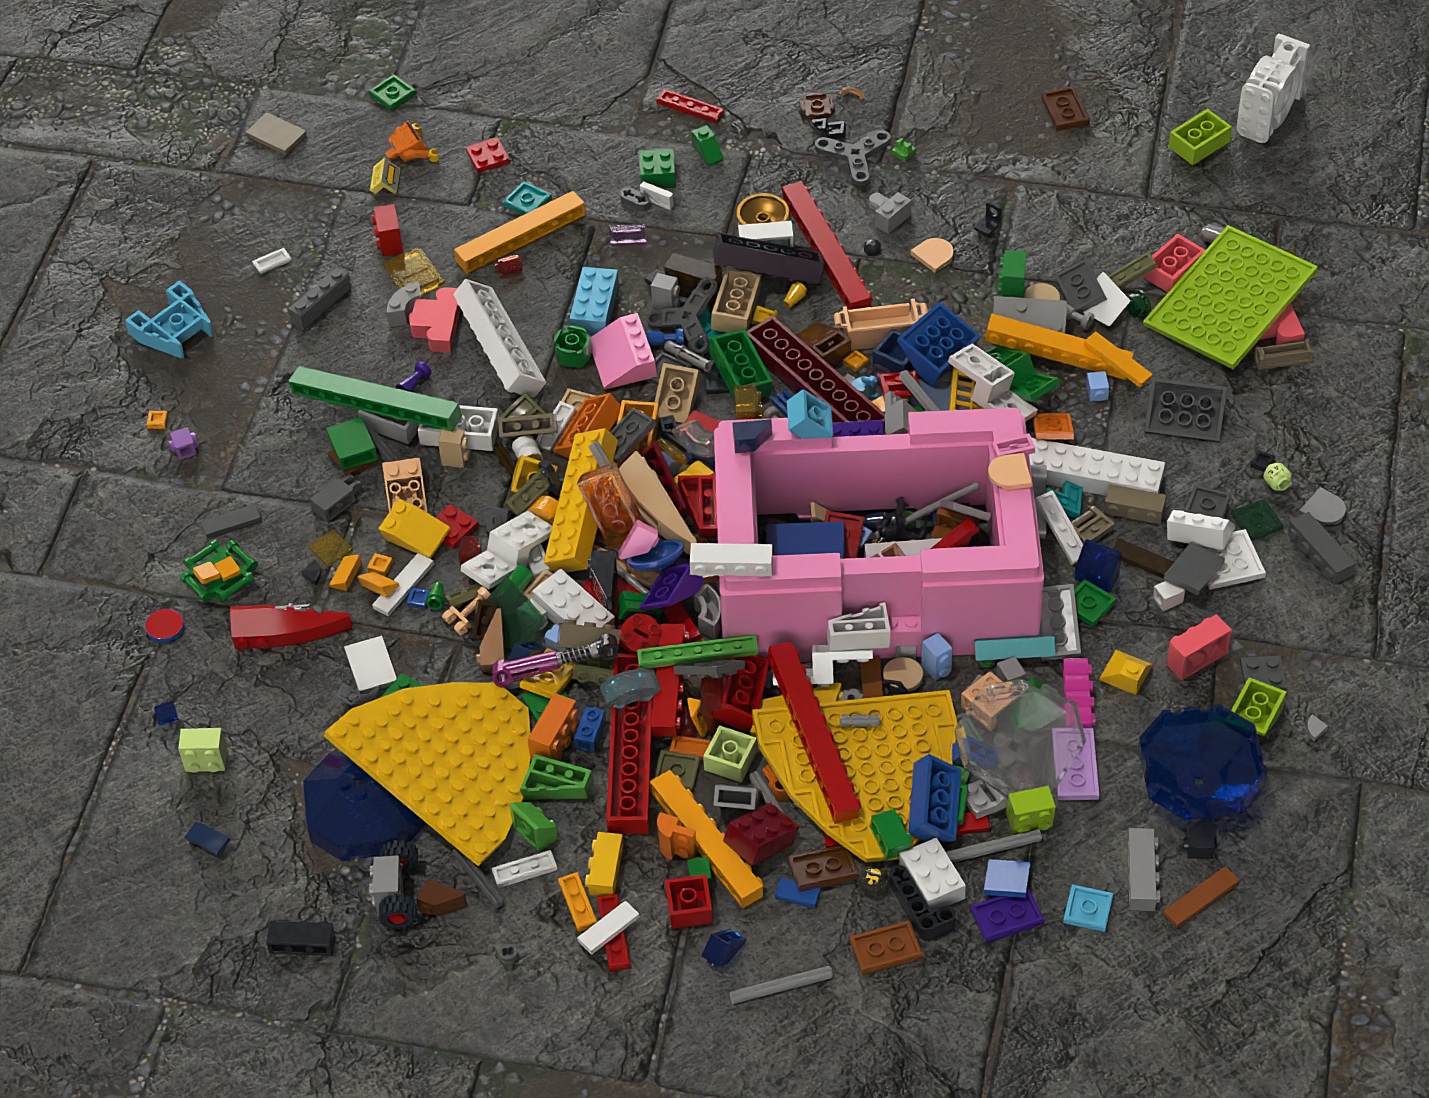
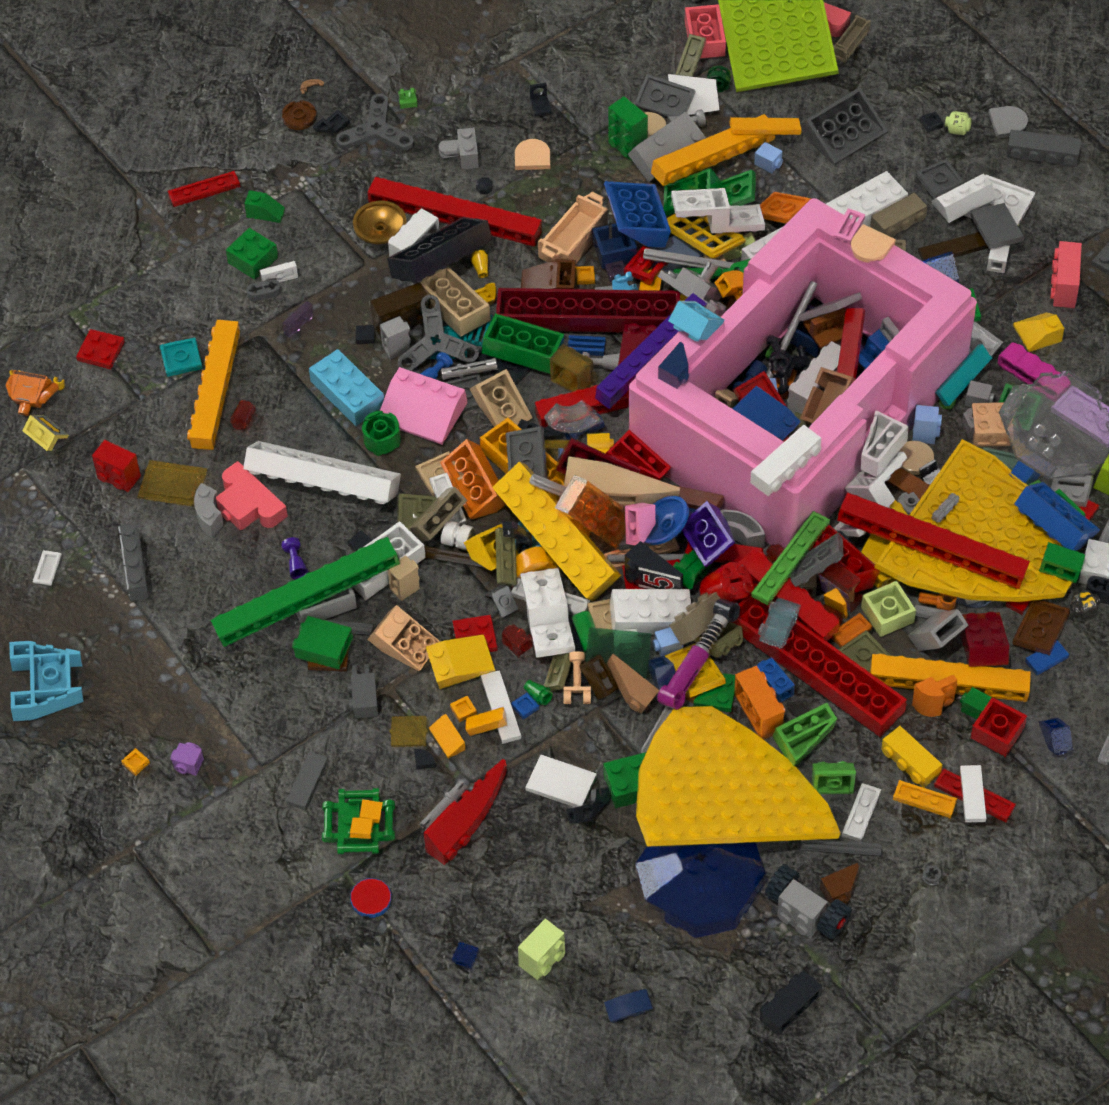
camera: 50 degrees left, 5 degrees up
clear green tile [1231,499,1284,541] -> none

